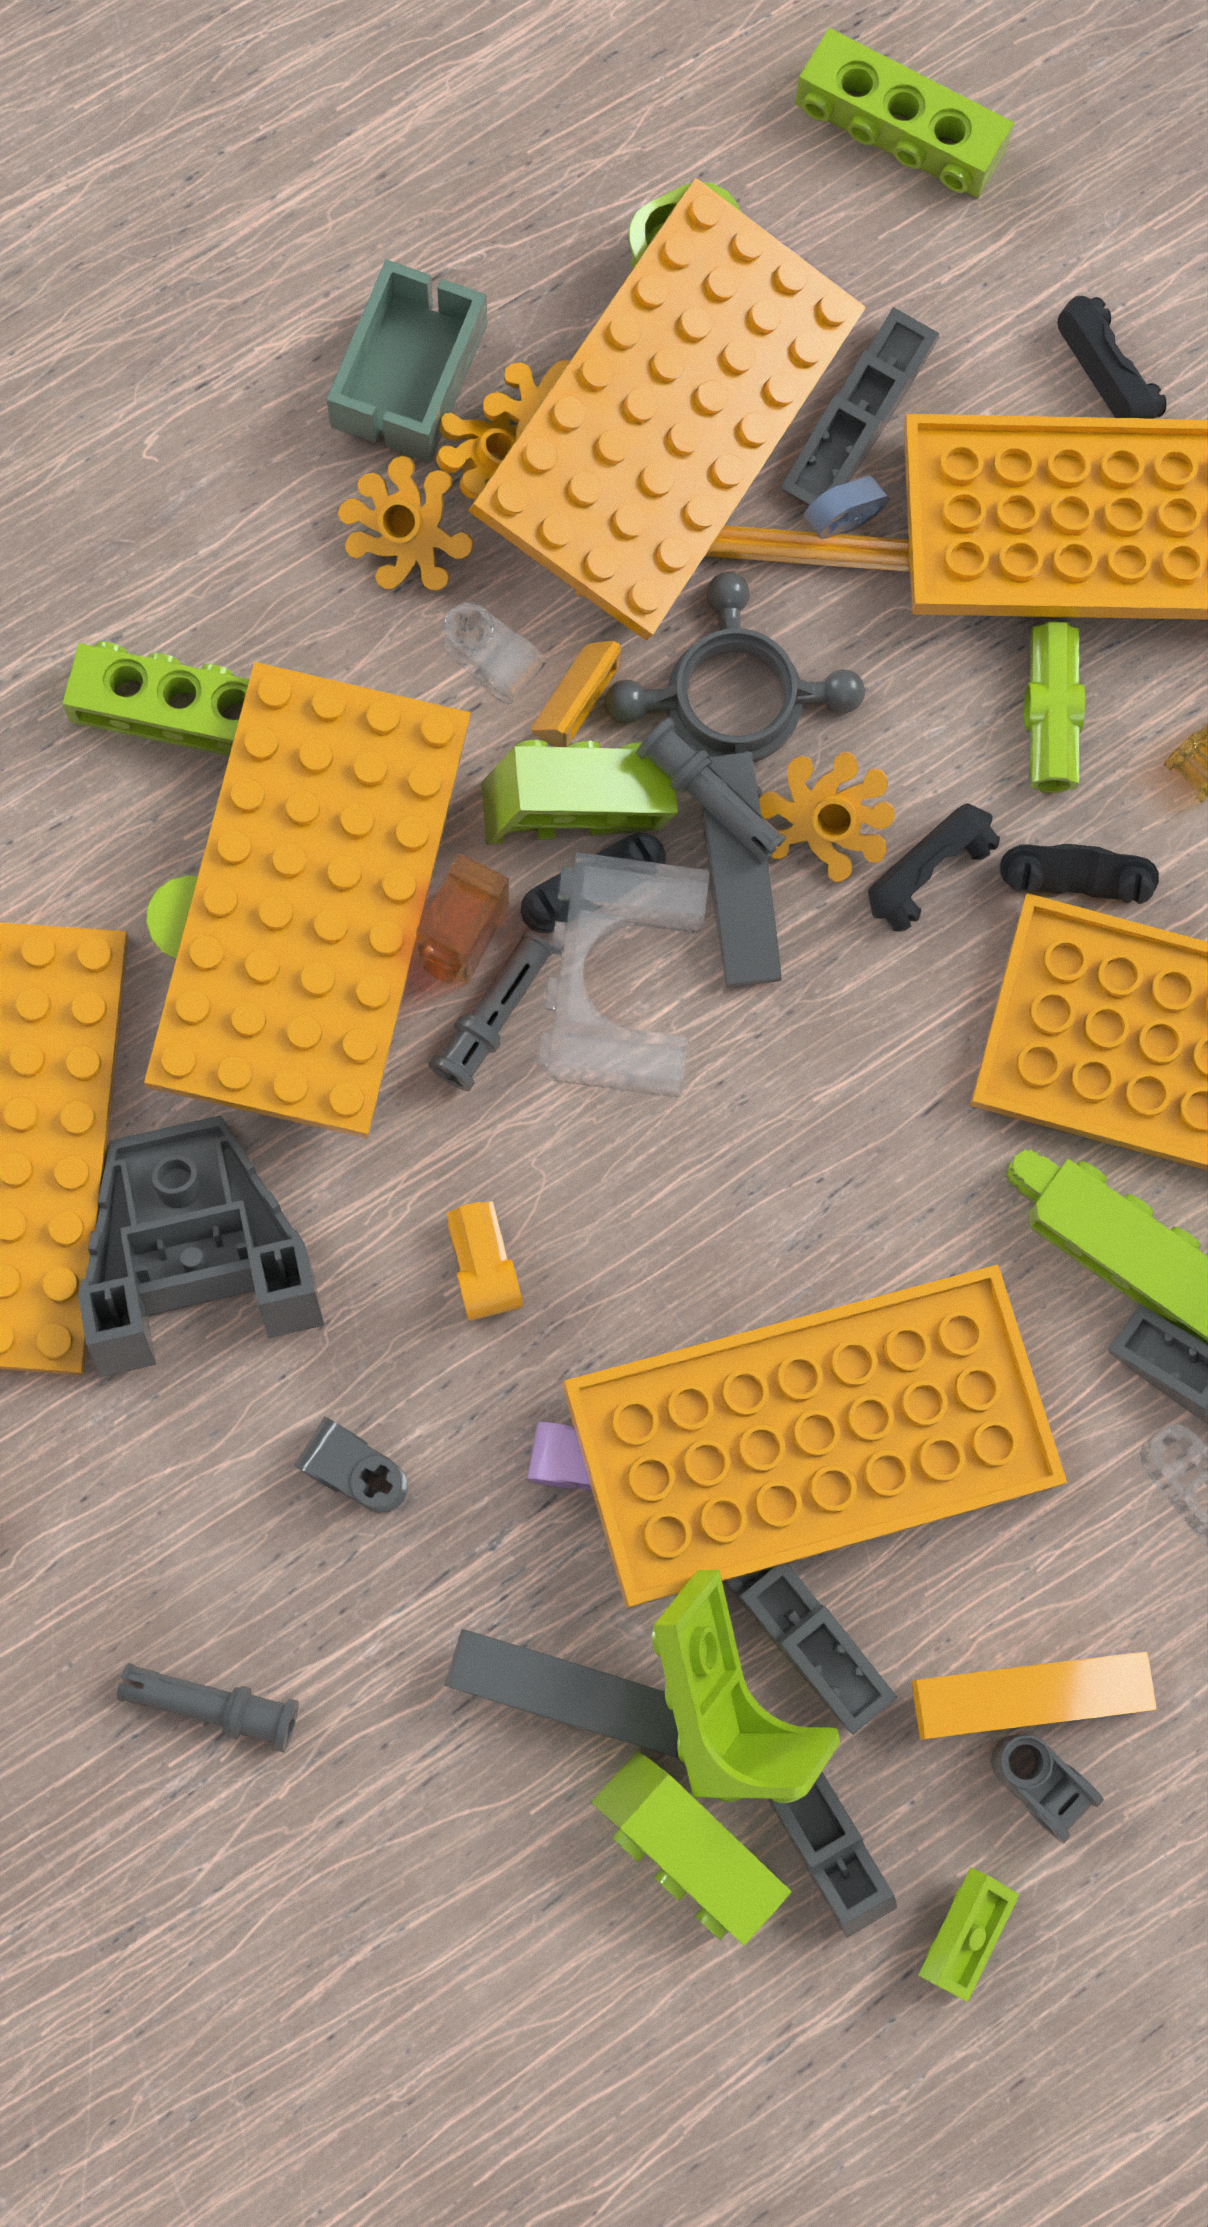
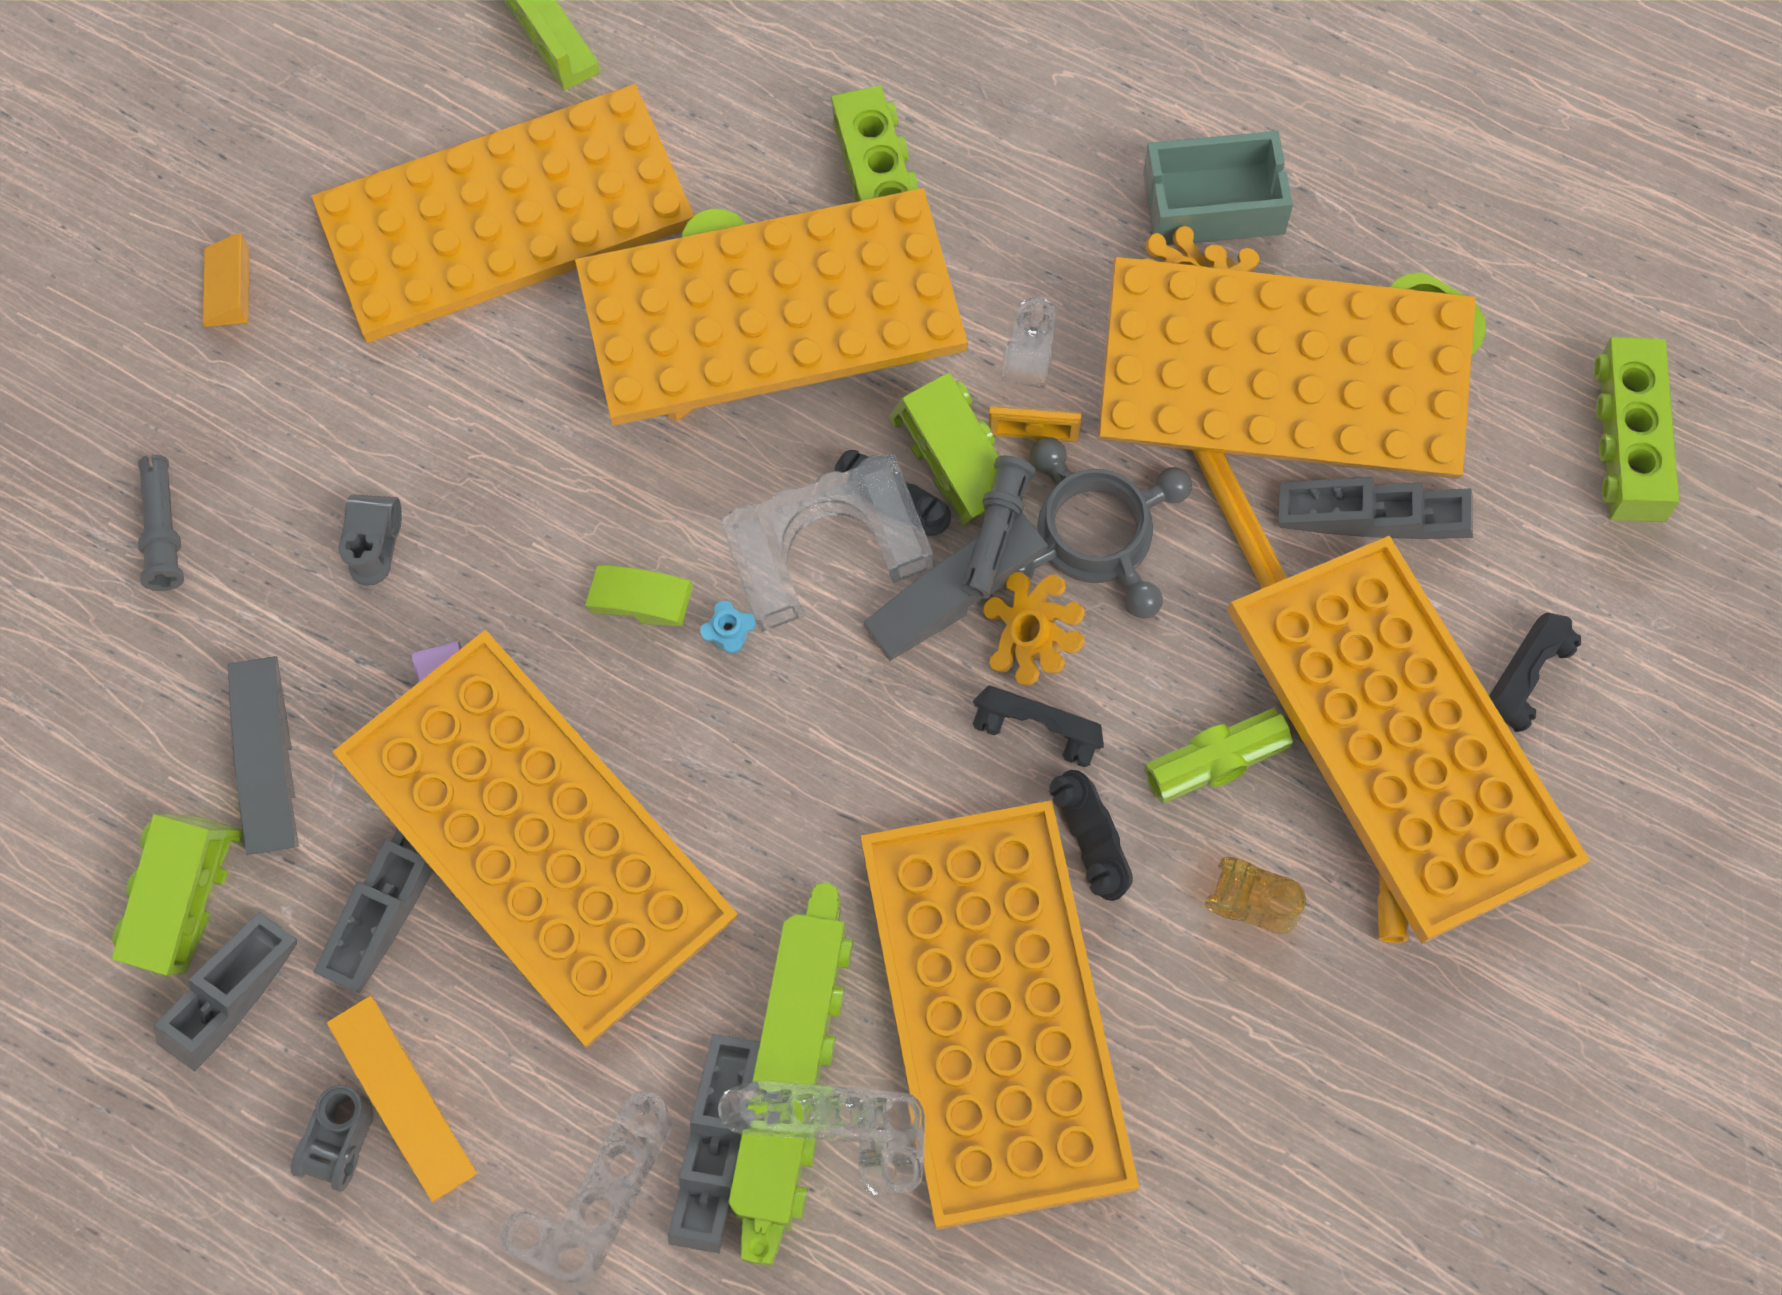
camera: 70 degrees right, 10 degrees down
dark grey wedge [78,1115,324,1378] -> none
light orange animal [338,456,473,590] -> none
clear orange hips [416,853,509,984] -> none
dark grey pin [428,931,554,1091] -> none
light orange piece [446,1201,524,1321] -> none
lime bracket [652,1569,841,1803] -> none
sand blue beam [803,476,889,539] -> none
lime plate [918,1867,1020,2003] -> none
none -> lime slope [585,565,694,626]
none -> medium azure plate [700,601,756,653]

